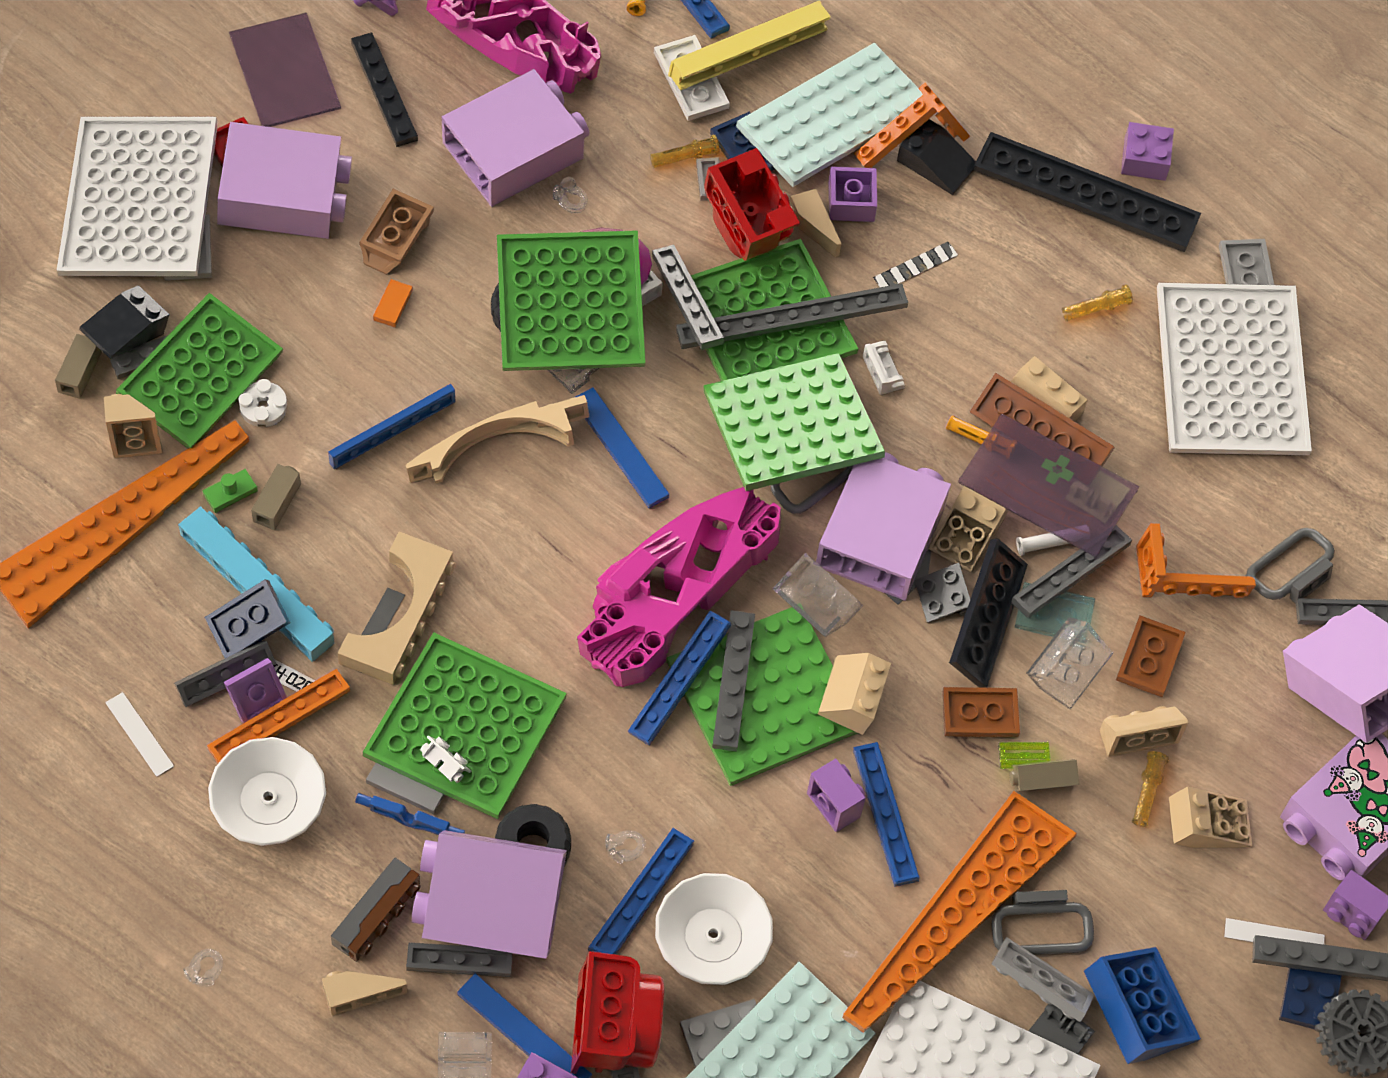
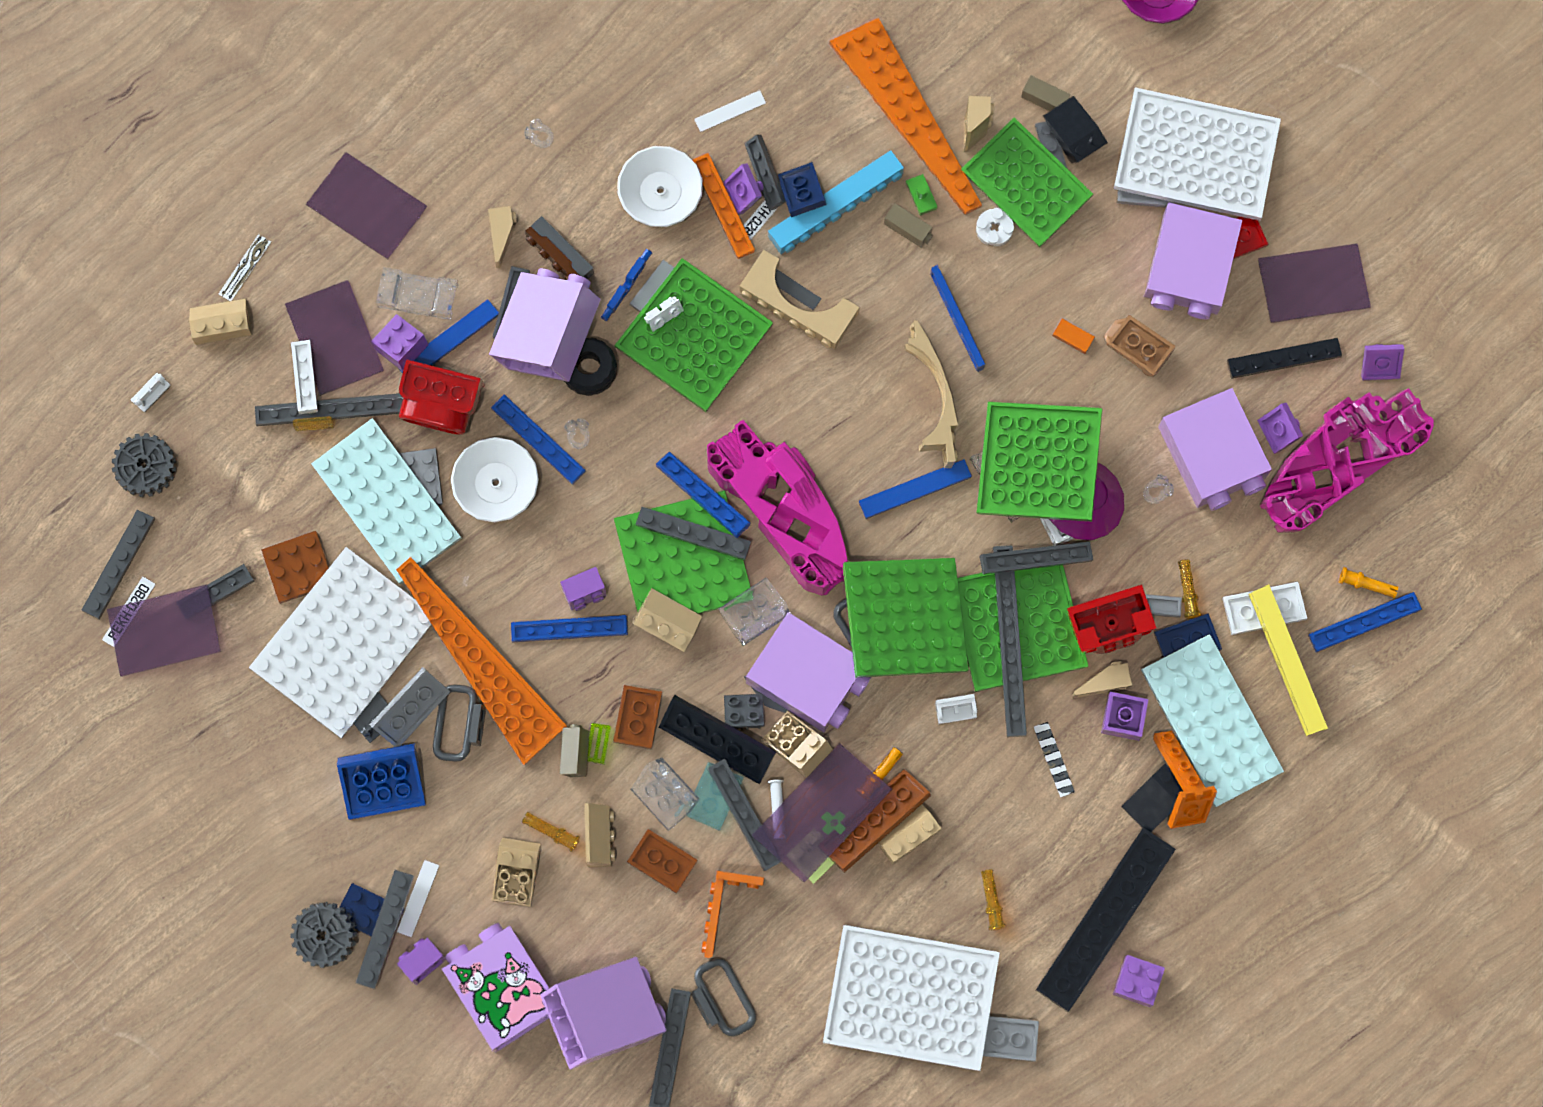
camera: 105 degrees right, 15 degrees up
none -> medium lavender tile [1257,402,1303,454]

